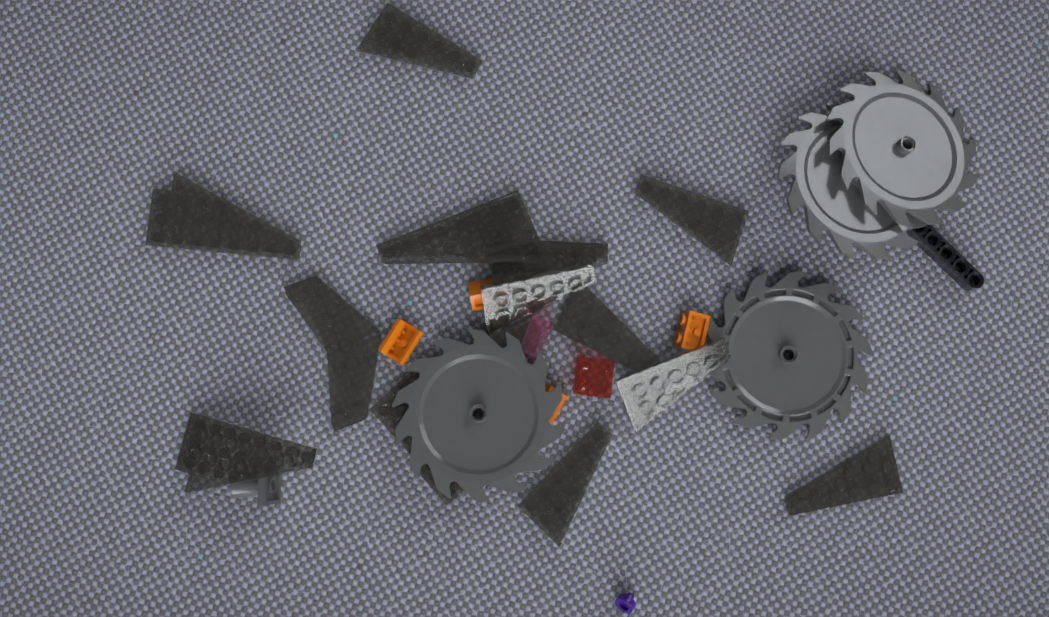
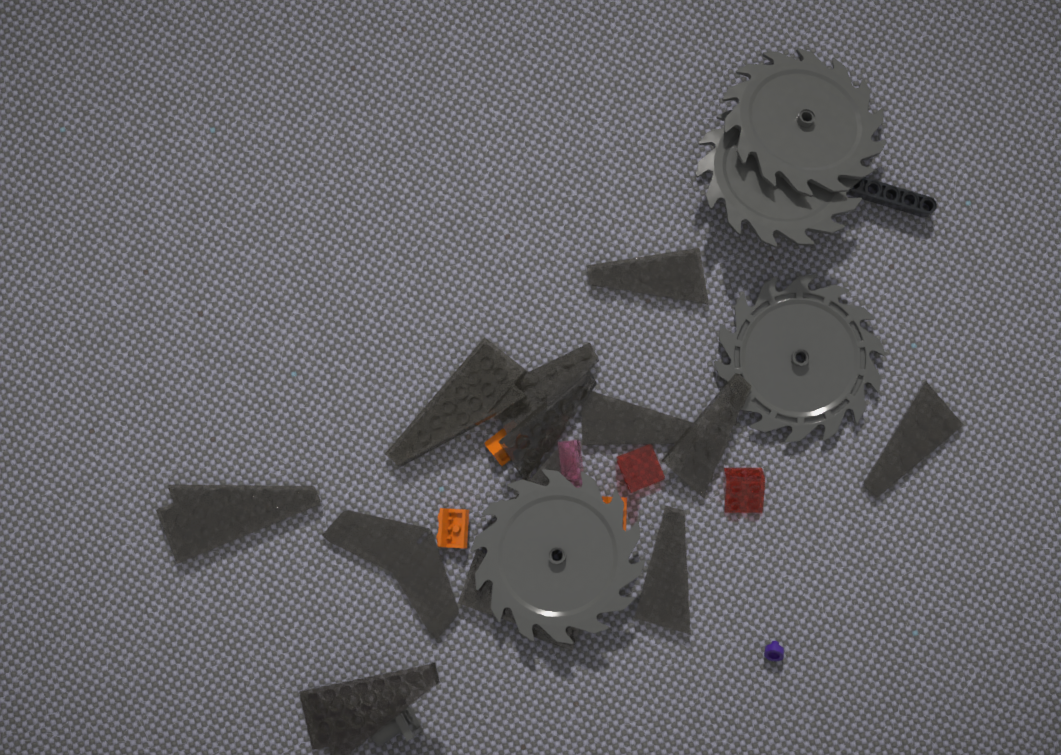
camera: 25 degrees left, 0 degrees up
clear smoke wing [357,3,482,79] -> none
orange bracket [673,310,711,353] -> none
none -> clear red bracket [723,468,765,513]

